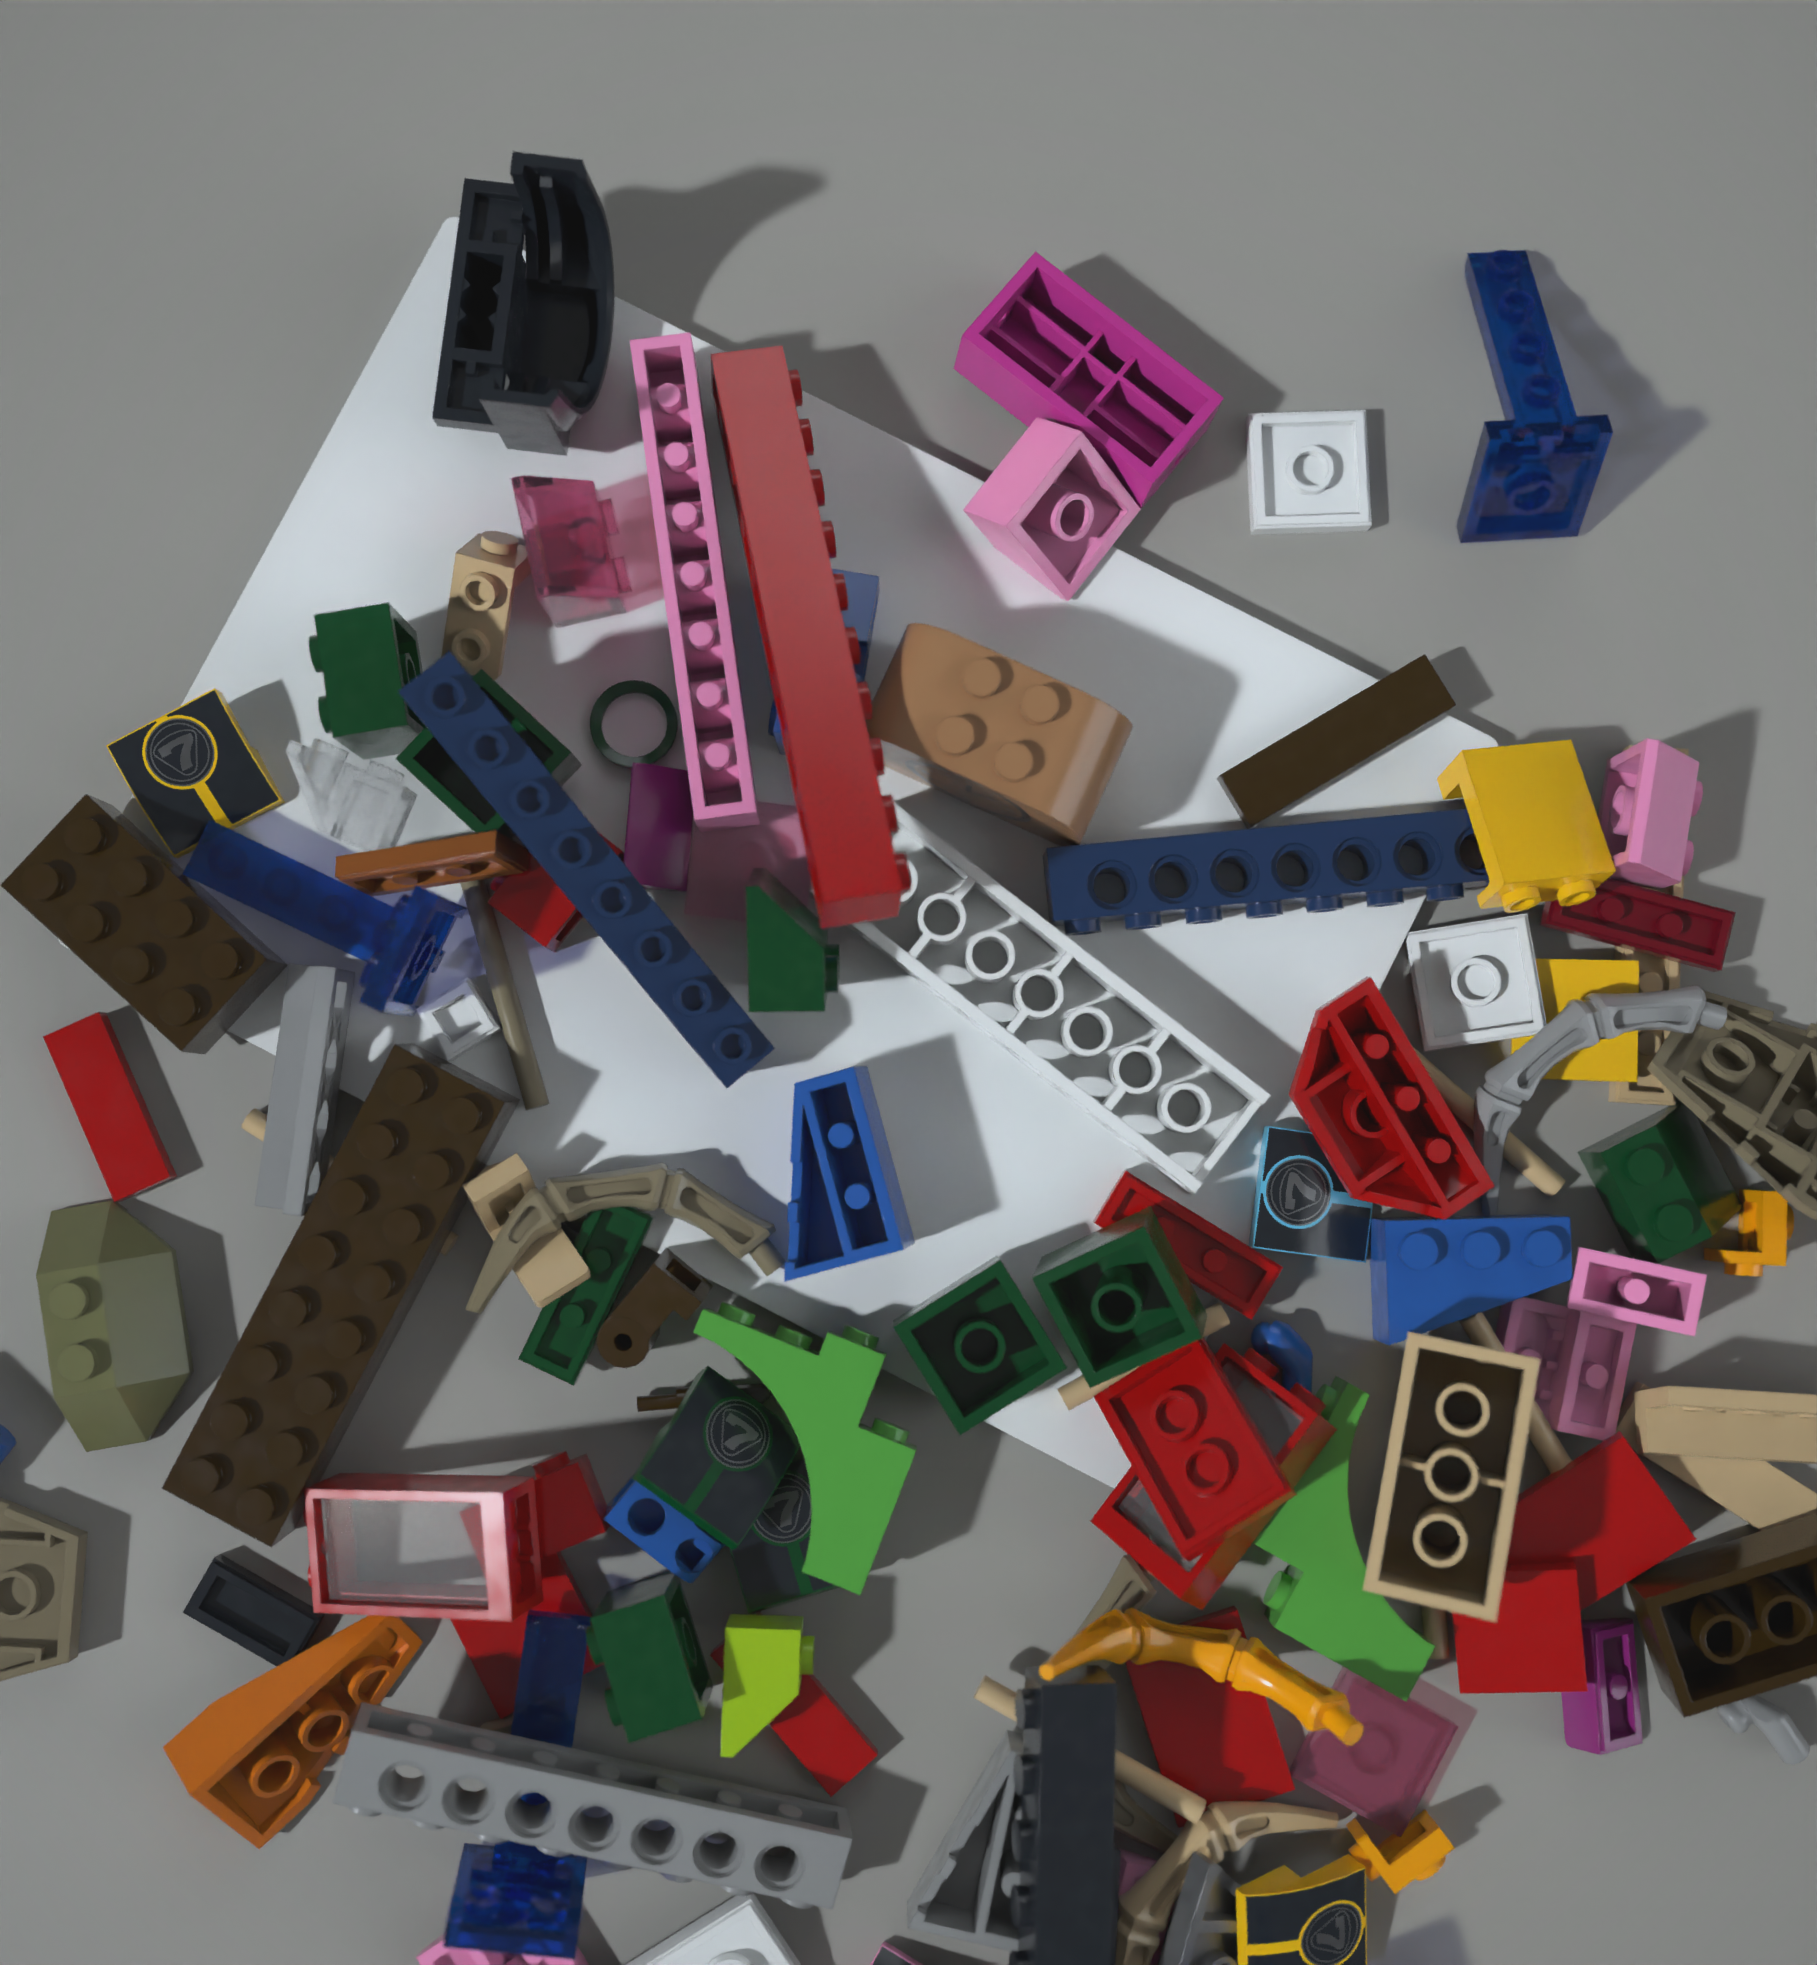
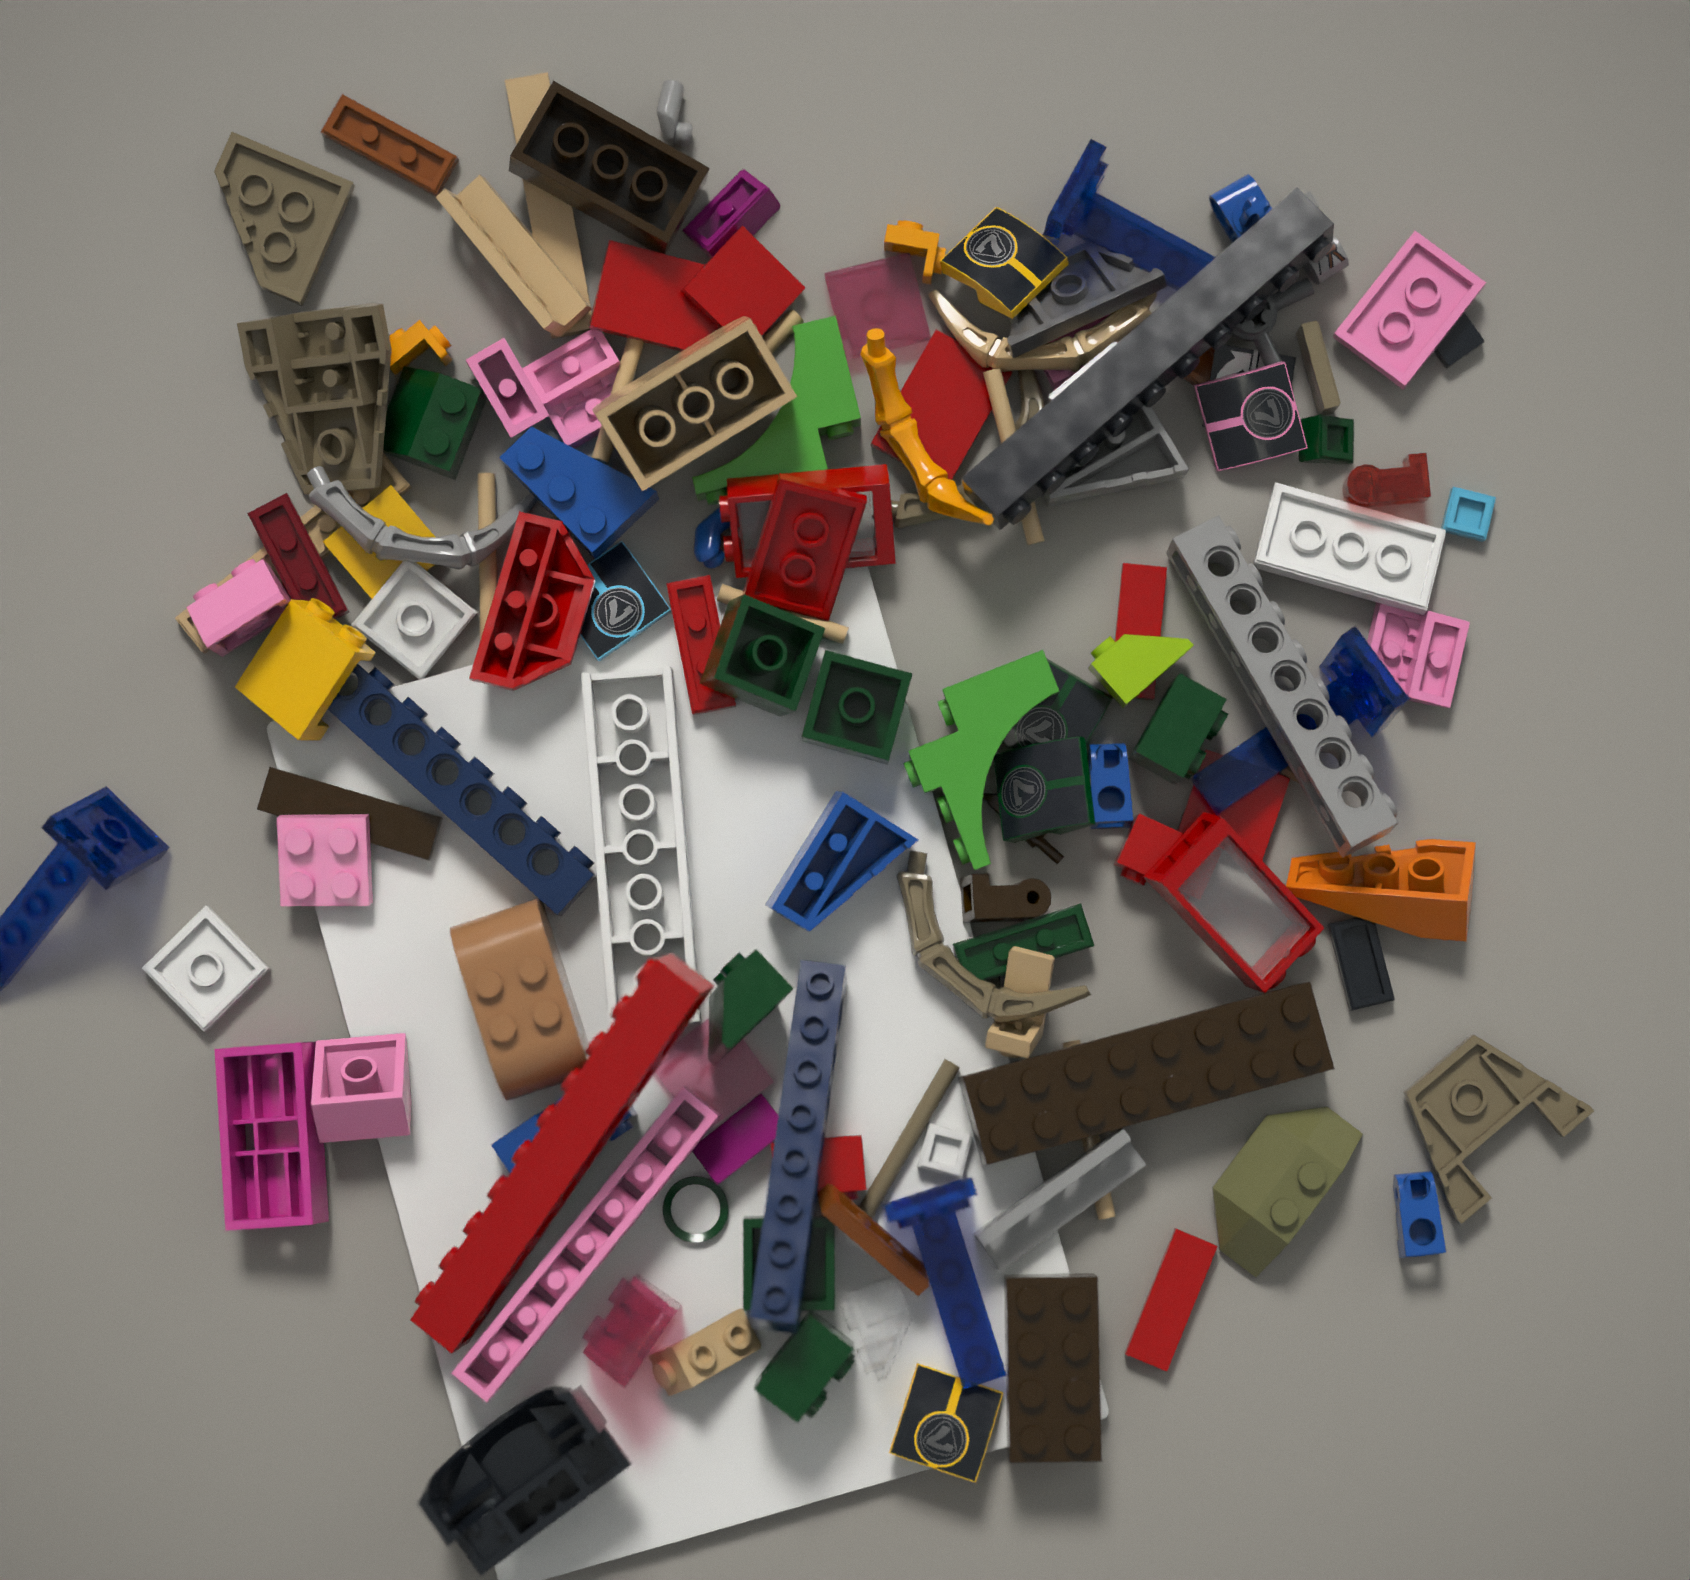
camera: 130 degrees left, 0 degrees up
none -> bright pink plate [277,814,373,906]

